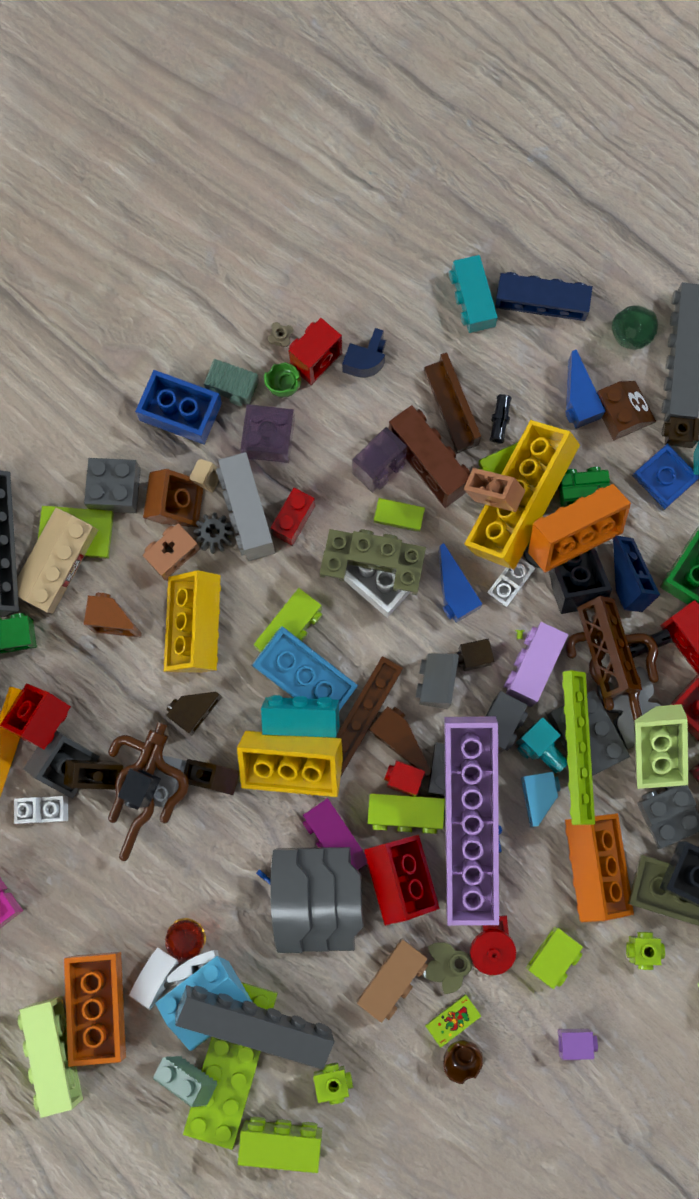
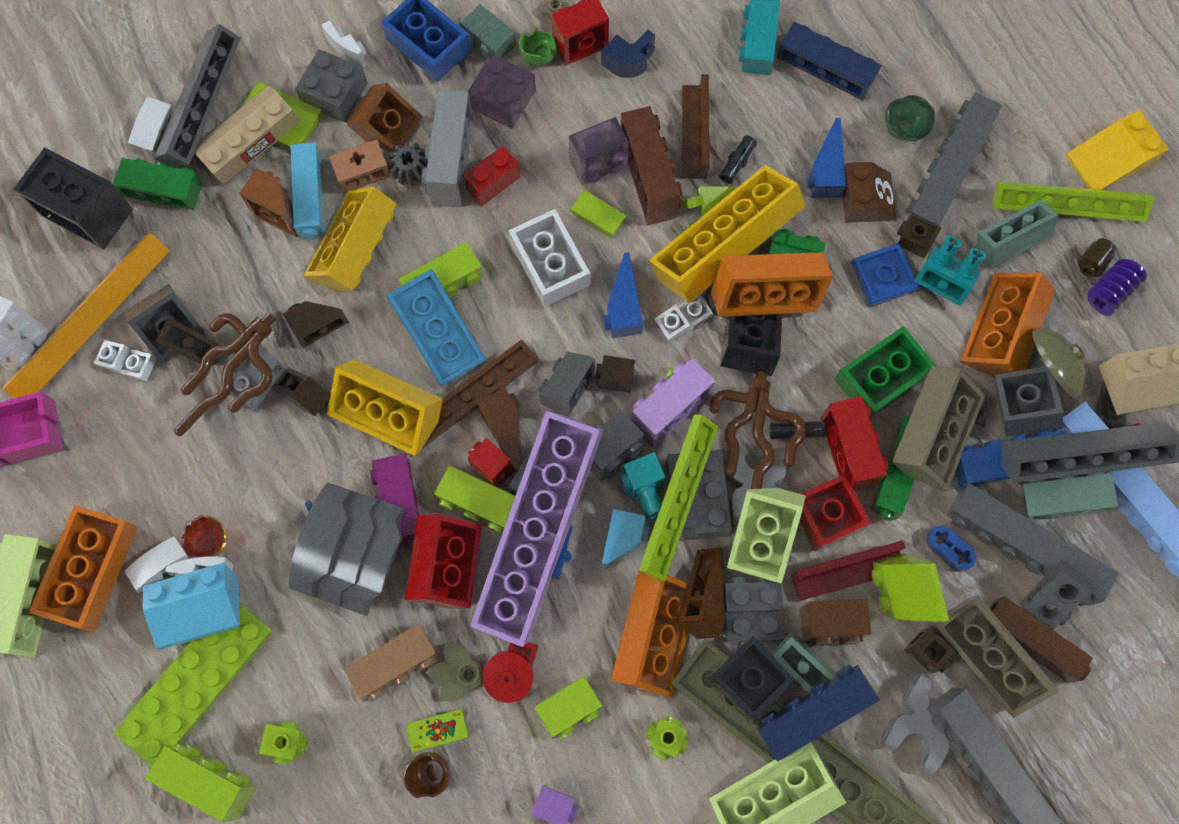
camera: 20 degrees right, 5 degrees down
red brick [0,683,71,750] -> none
black brick [118,768,161,810] -> none
sand green brick [153,1056,217,1108] -> none
dark grey brick [175,985,335,1069] -> none
tan slope [190,459,219,493] -> none
teal brick [261,695,340,738] -> none
olive bracket [320,529,426,596] -> none
nougat brick [463,468,526,512] -> none
reddish brown fence [577,596,642,699] -> none
dark blue slope [613,536,660,612] -> none
none -> medium azure brick [290,142,325,240]
none -> white slope [321,20,367,67]
none -> reddish brown slope [679,547,726,639]

